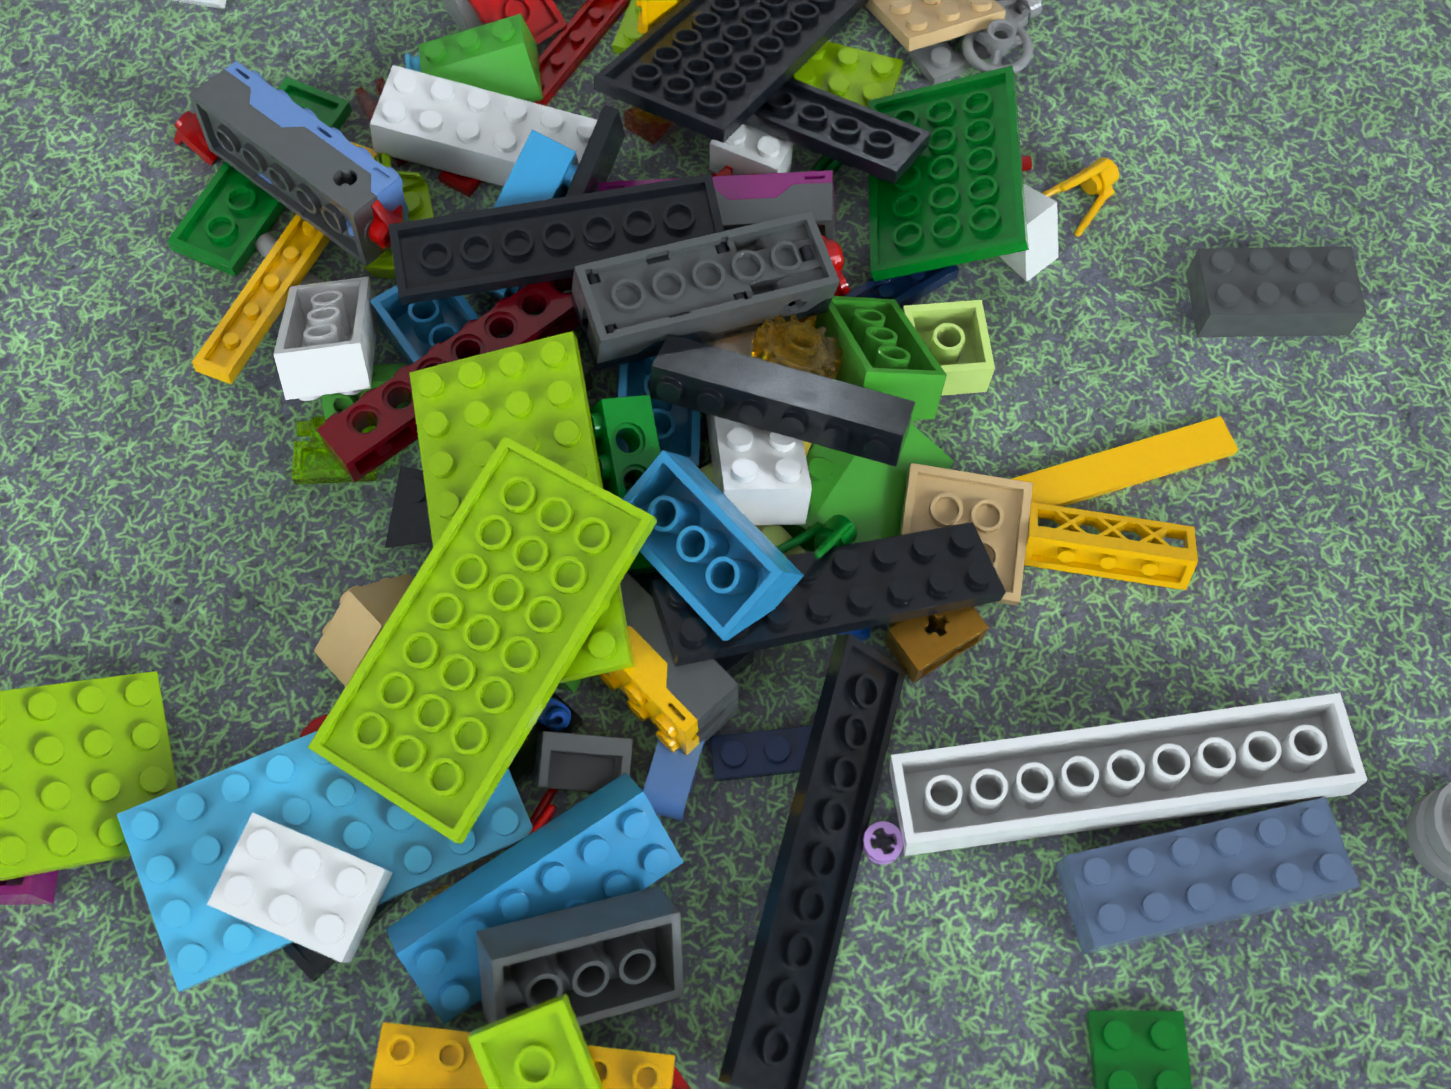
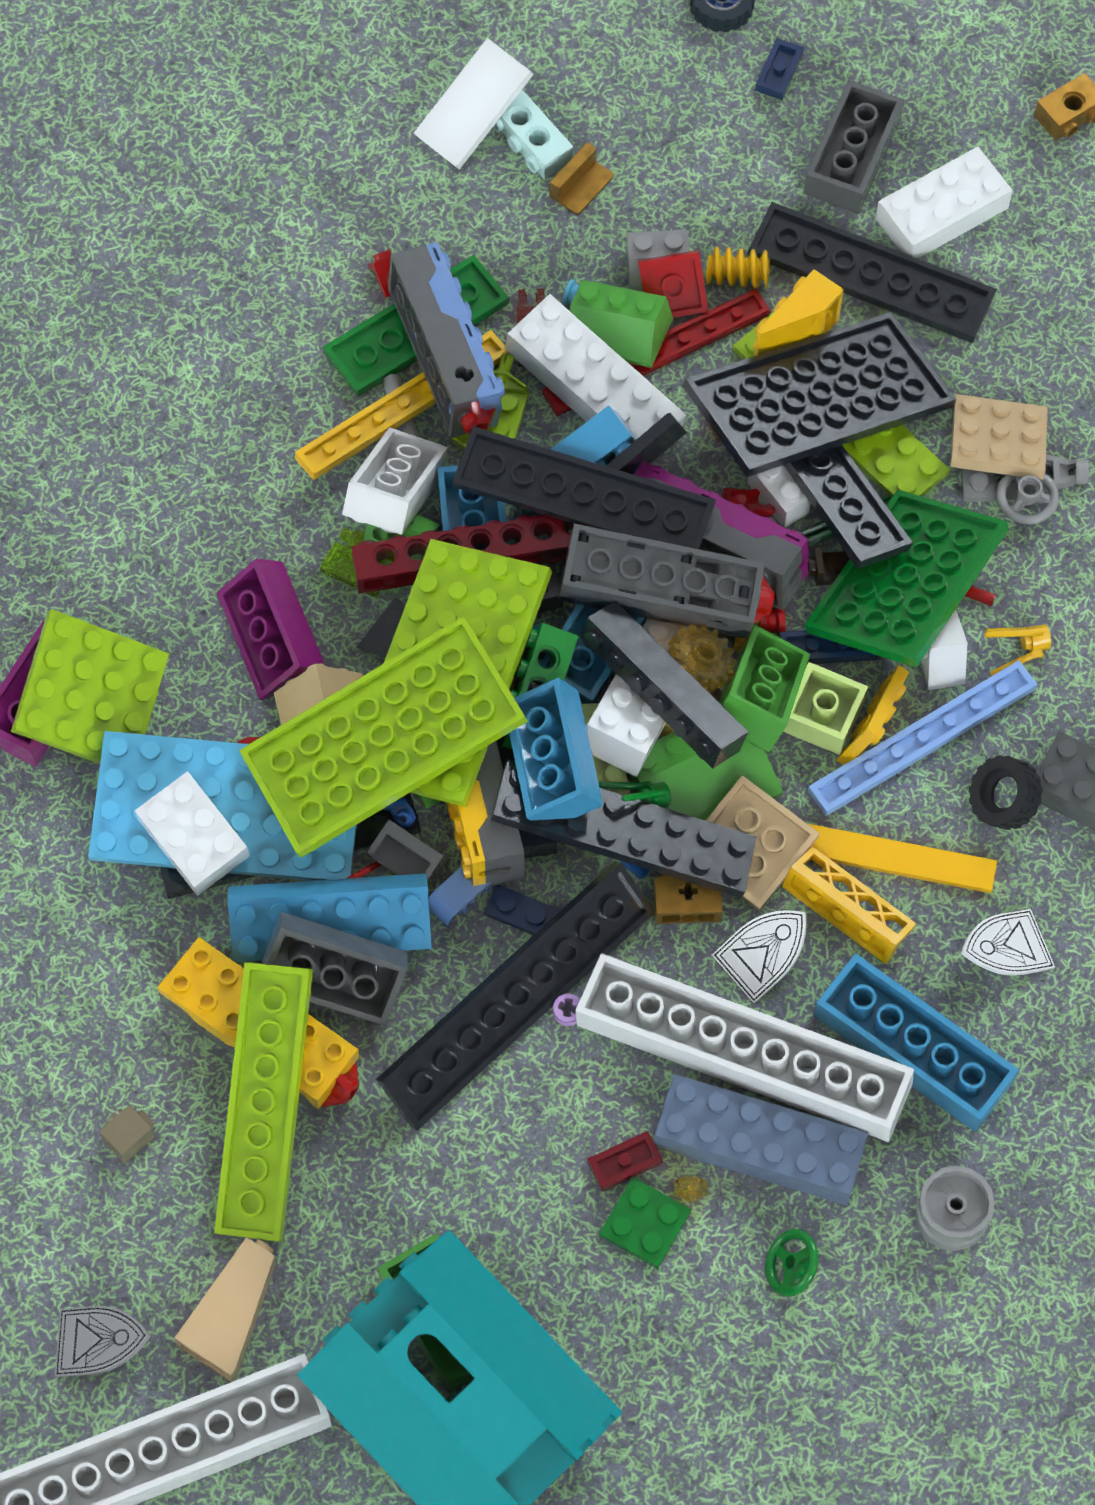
camera: 30 degrees right, 0 degrees up
none -> magenta slope [217,559,326,700]
none -> dark red plate [587,1131,663,1192]
none -> clear yellow tile [674,1177,708,1202]
none -> white shield [712,910,806,1003]
none -> green piece [765,1229,819,1297]
none -> dark brown bracket [808,546,850,586]
none -> light blue plate [808,660,1038,816]
none -> dark azure brick [813,953,1019,1132]
none -> yellow wing [836,665,909,765]
none -> white shield [961,909,1055,976]
none -> black tyre [969,755,1043,830]

